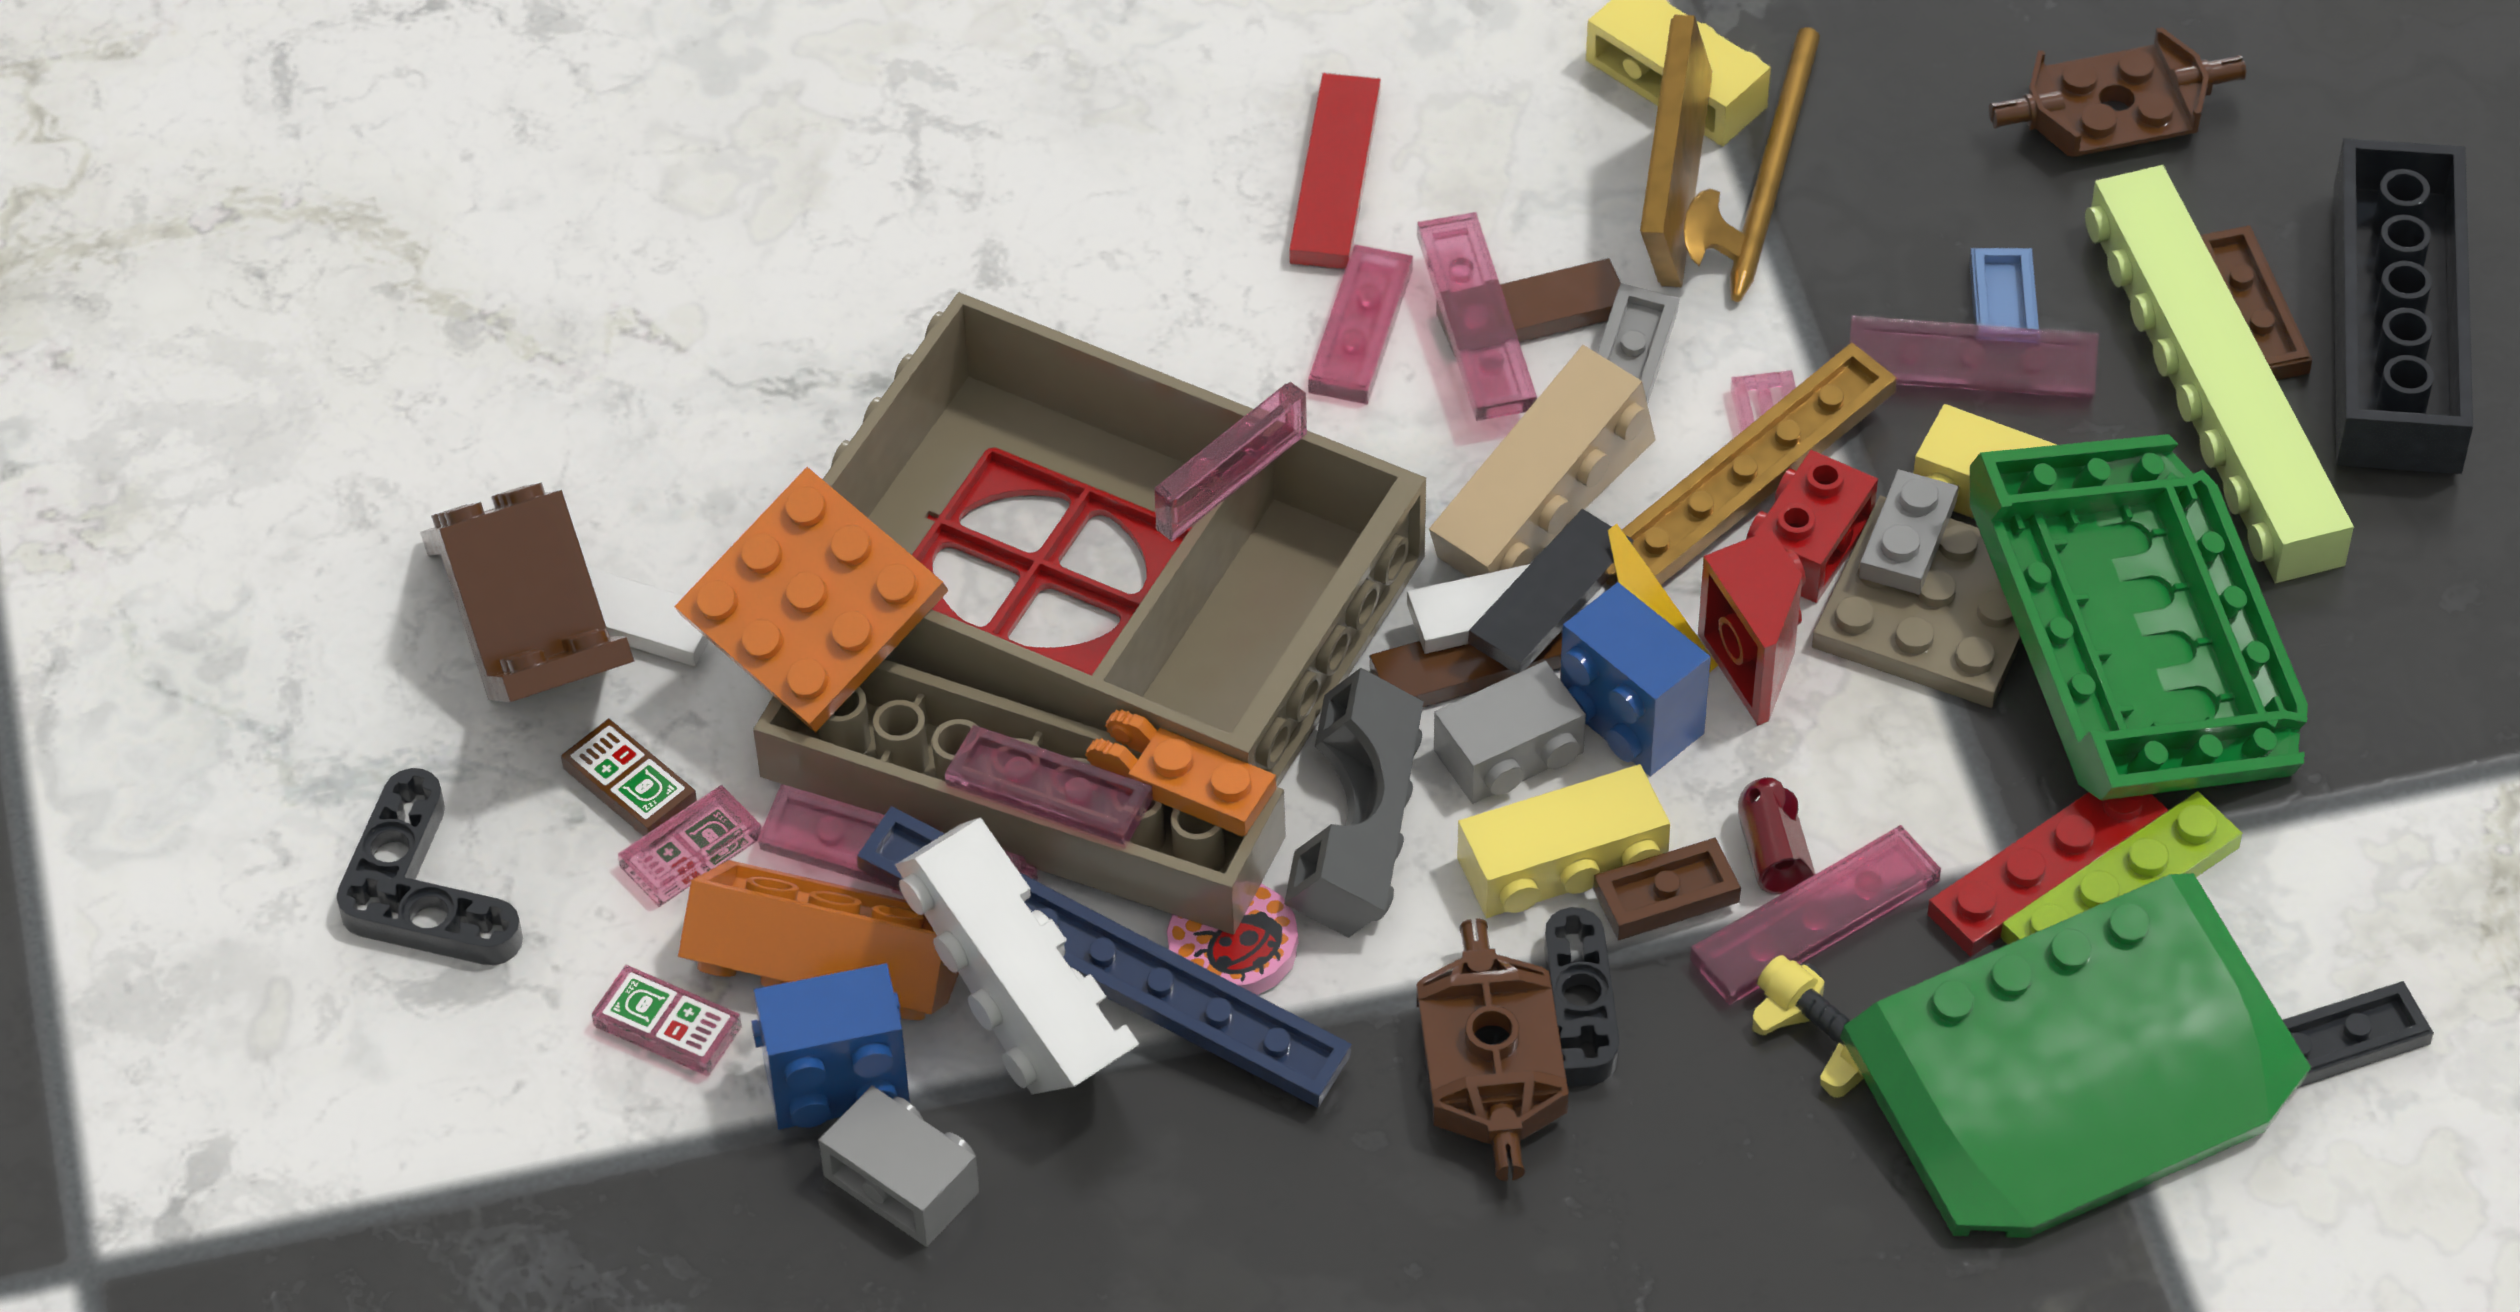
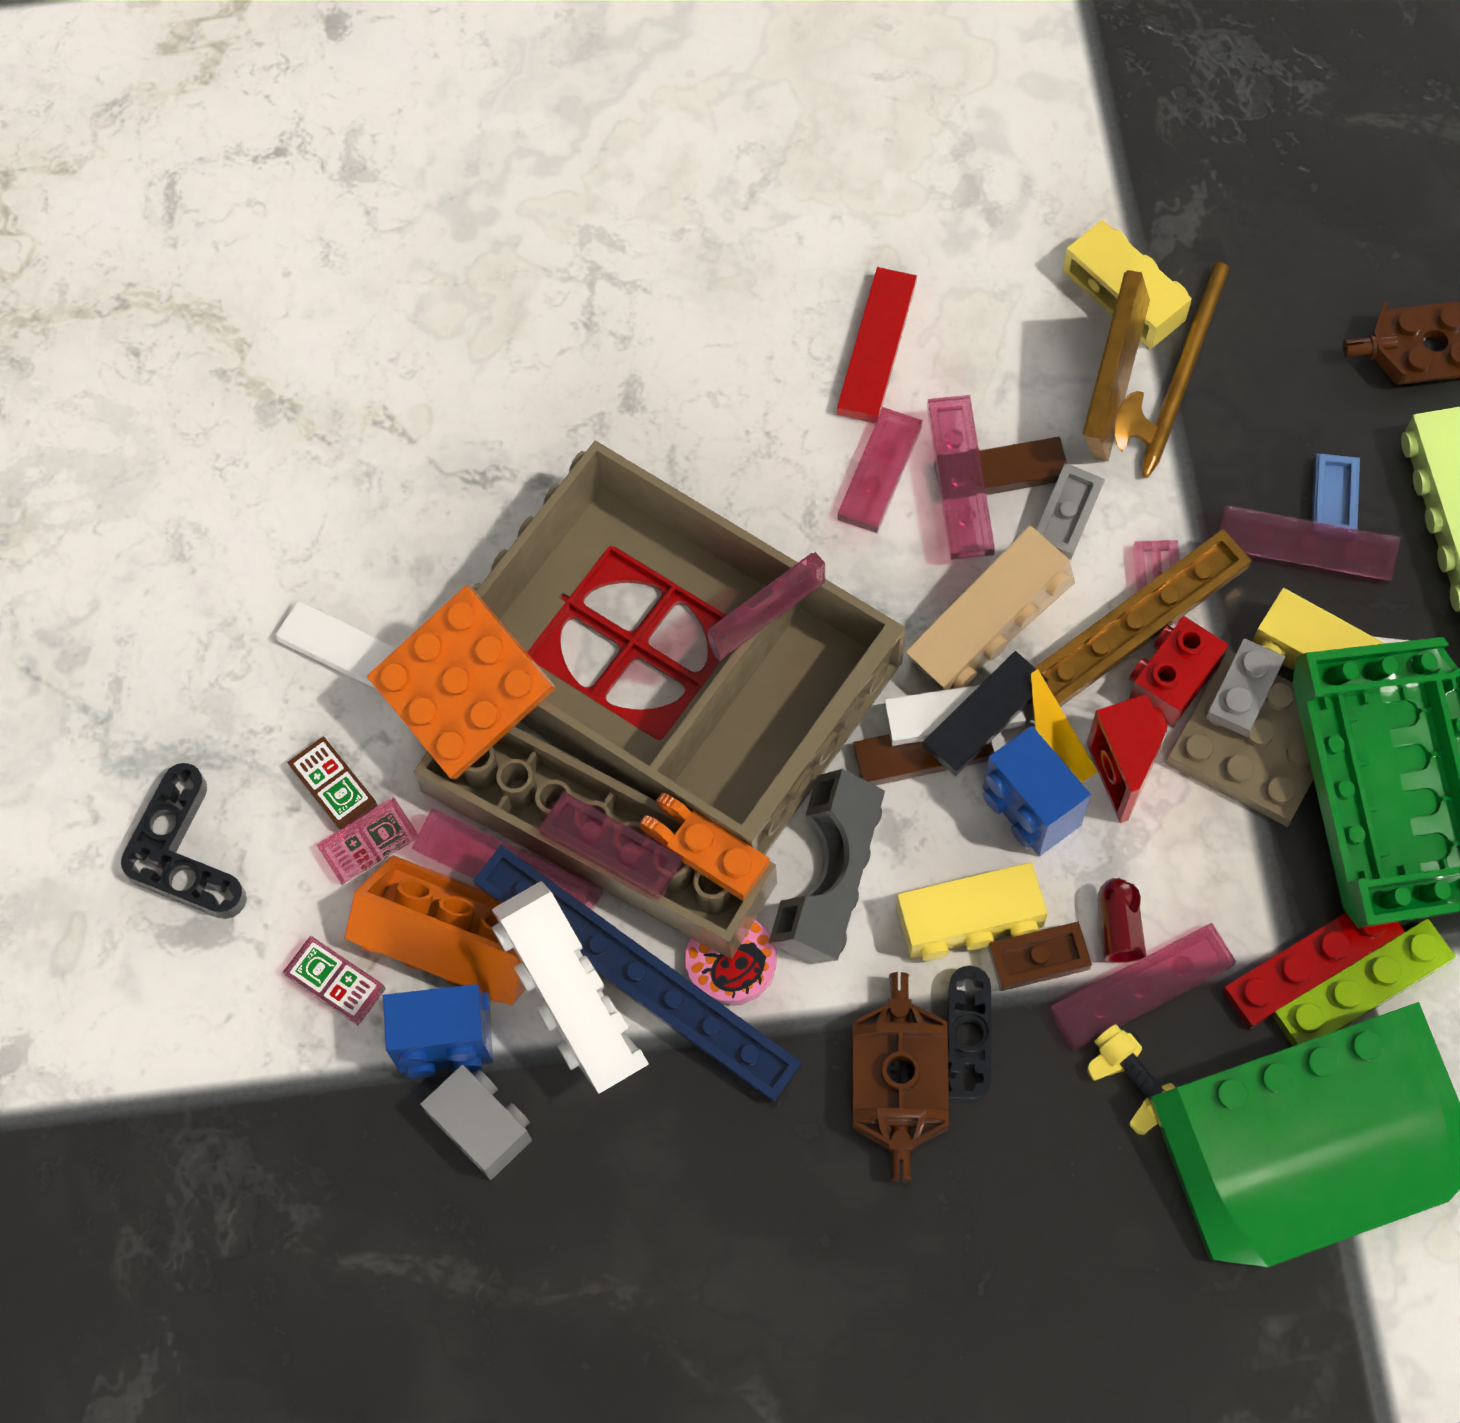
camera: 10 degrees right, 15 degrees up
reddish brown bracket [420,482,635,702] -> none
light grey brick [1434,661,1586,804] -> none

